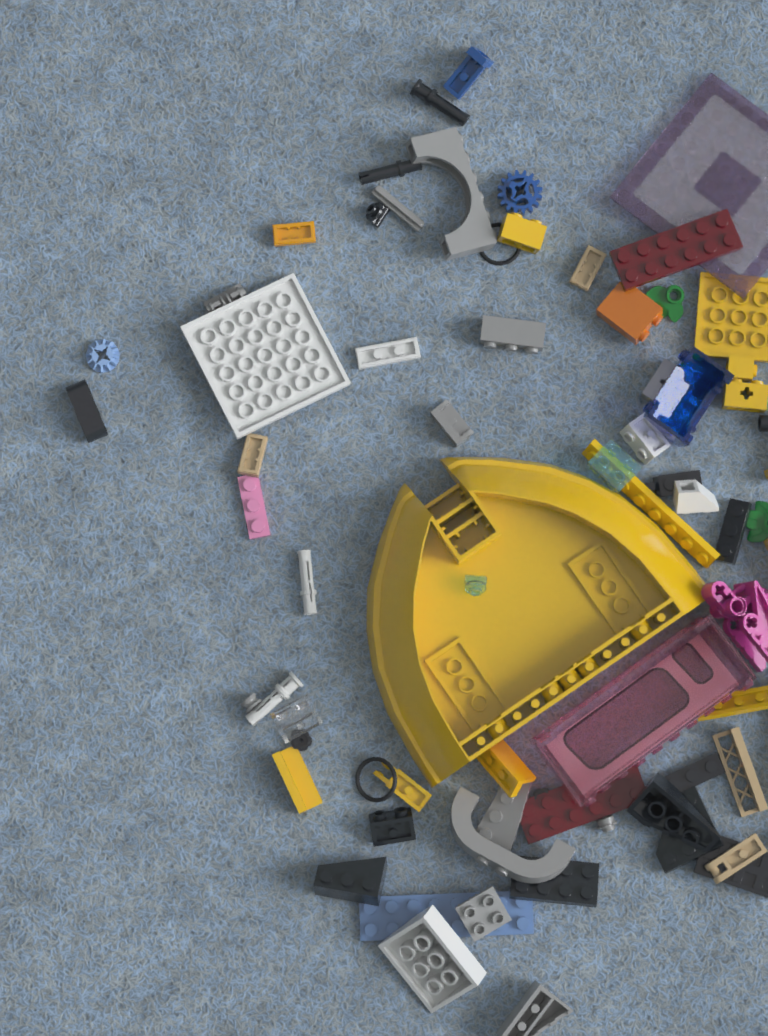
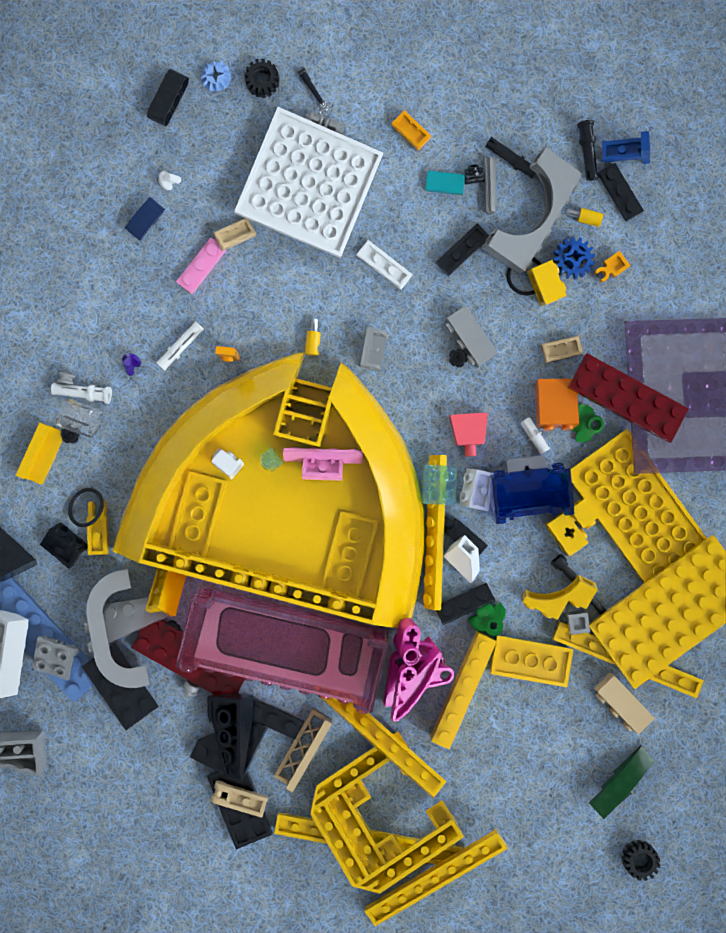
camera: 45 degrees right, 5 degrees up
none -> dark purple plate [122,353,141,376]
none -> dark blue slope [125,197,166,241]
none -> white plate [158,171,181,190]
none -> white brick [211,449,244,480]
none -> light orange plate [215,346,240,362]
none -> black tyre [244,58,280,98]
none -> bright pink bracket [283,447,363,481]
none -> piece [297,66,334,116]
none -> yellow piece [305,319,321,356]
none -> teal tile [425,171,465,195]
none -> black plate [435,223,489,277]
none -> black plate [449,349,468,368]
none -> coral torso [449,413,488,457]
none -> white axle [521,418,550,454]
none -> yellow piece [566,208,604,227]
none -> light orange plate [594,251,630,283]
none -> black plate [598,163,644,222]

